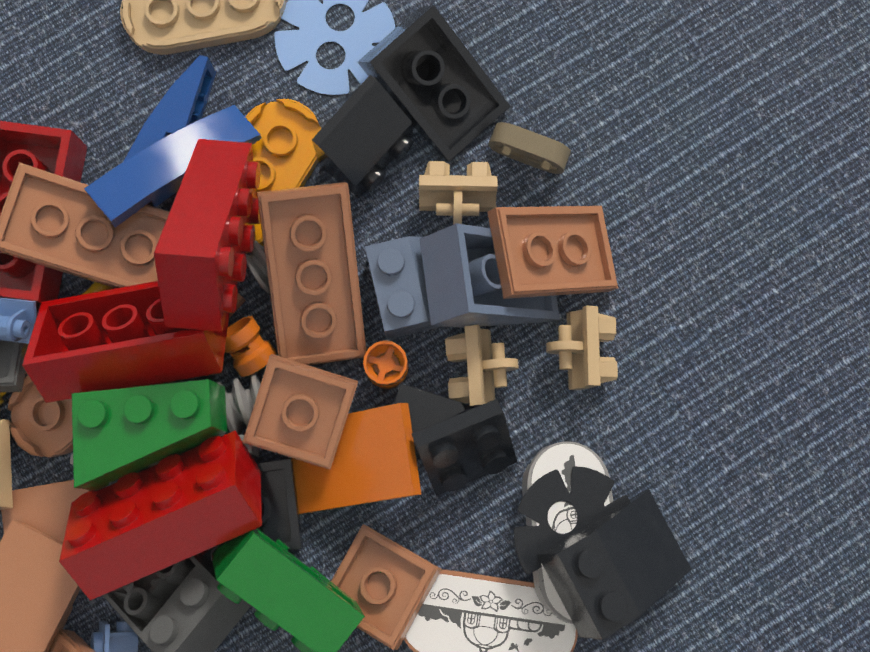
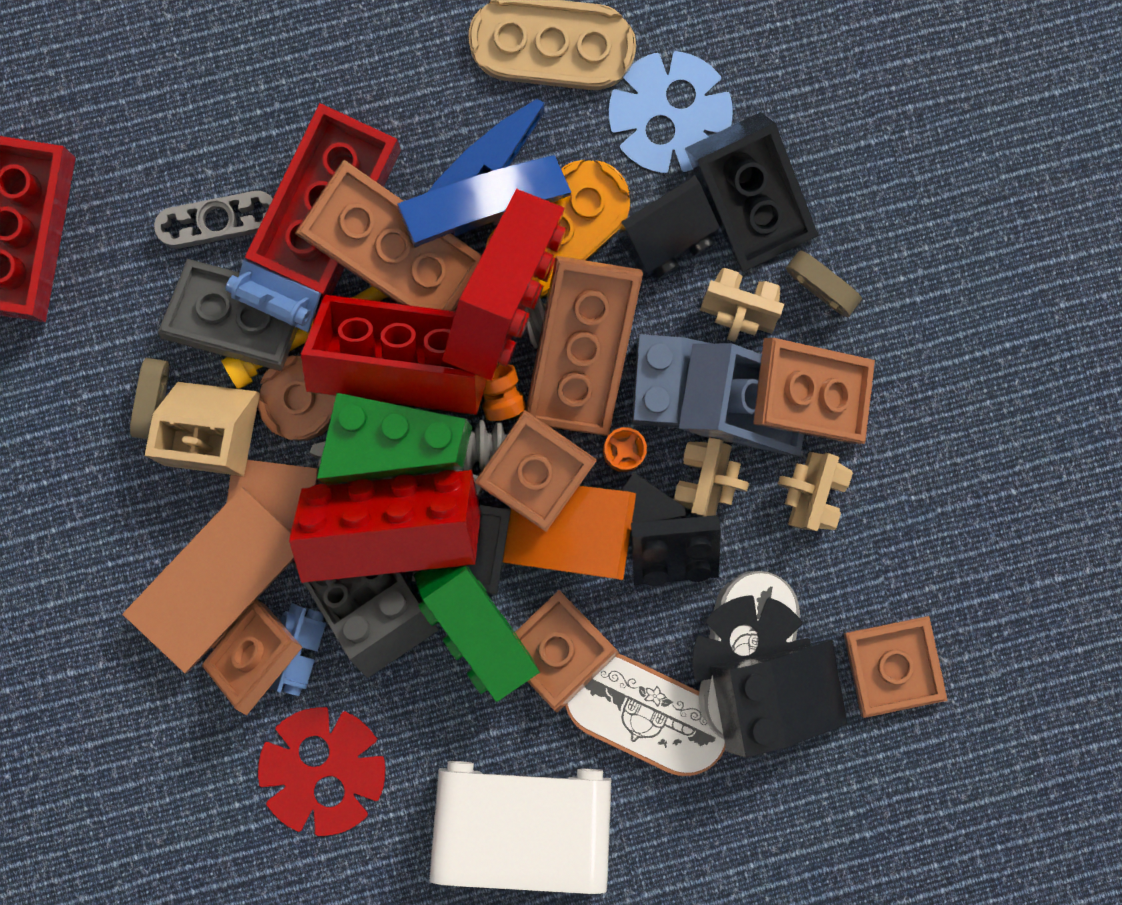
camera: 10 degrees right, 5 degrees up
none -> nougat tile [843,616,948,718]

